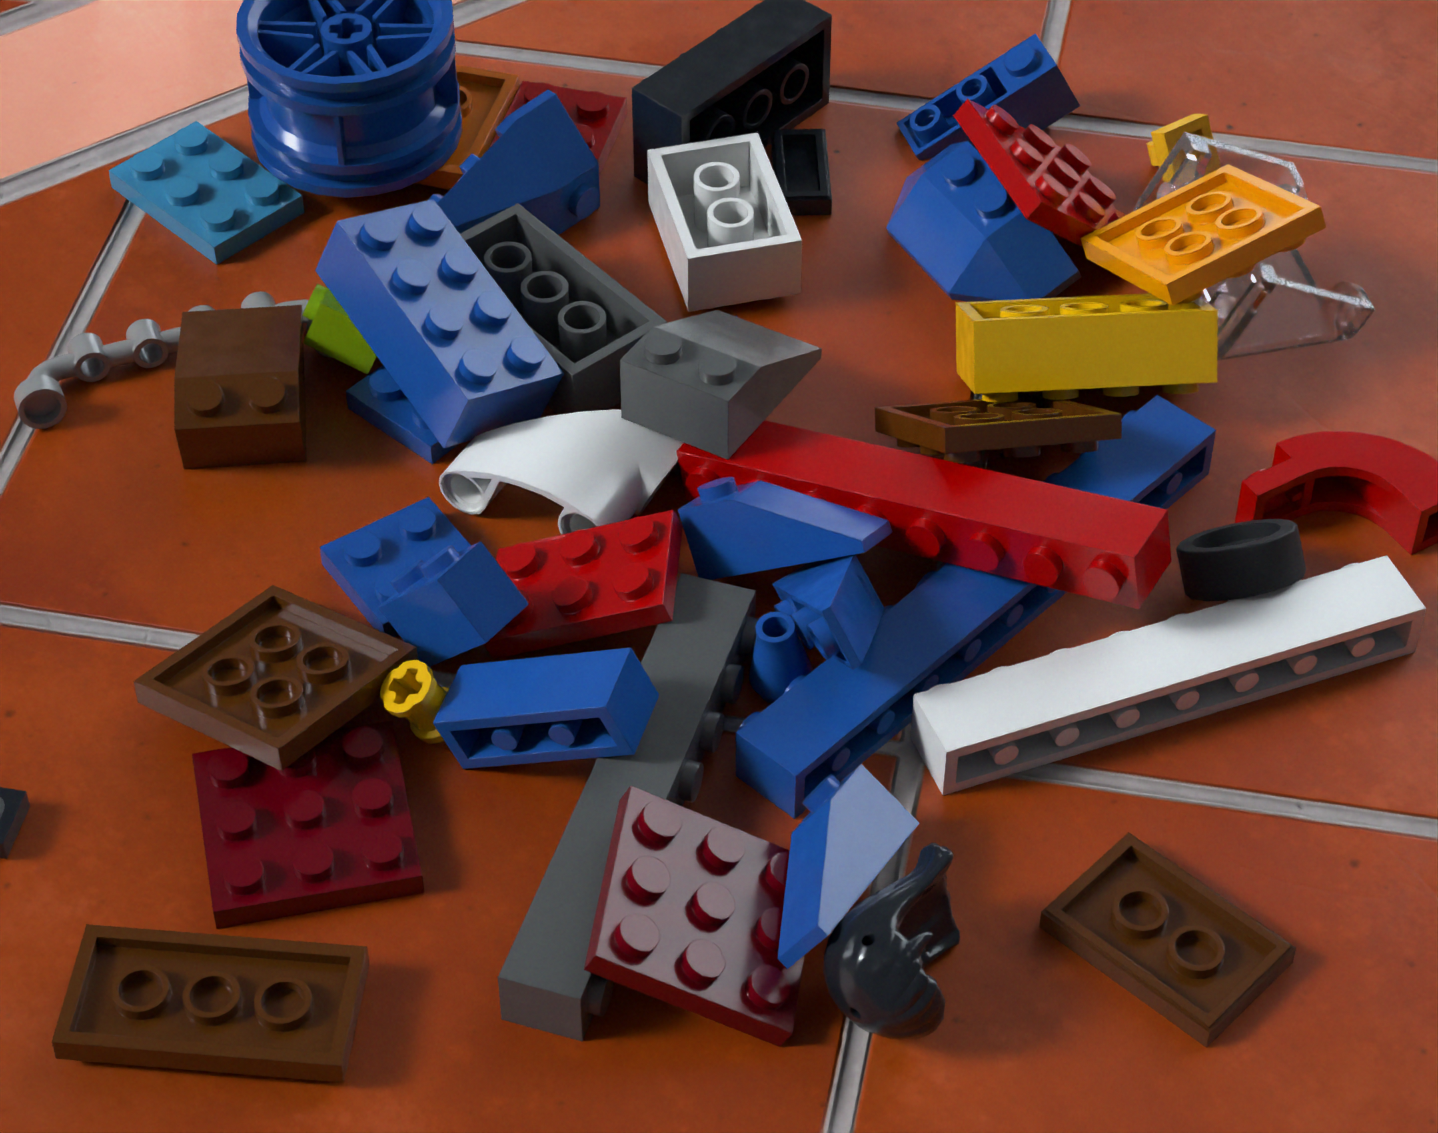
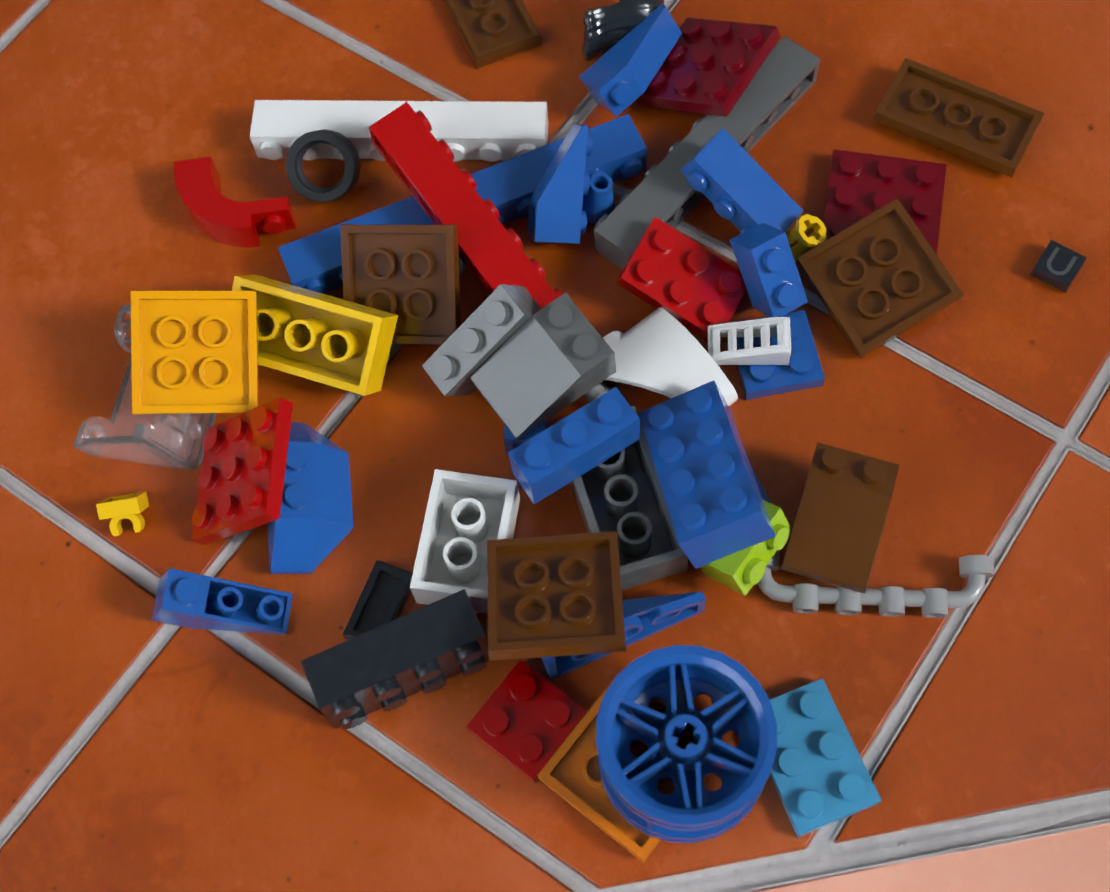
camera: 150 degrees left, 20 degrees up
blue slope [678,477,893,580] -> none
none -> brick [422,284,542,396]
none -> reddish brown plate [487,531,626,661]
none -> blue brick [508,387,640,504]
none -> white slope [707,317,791,365]

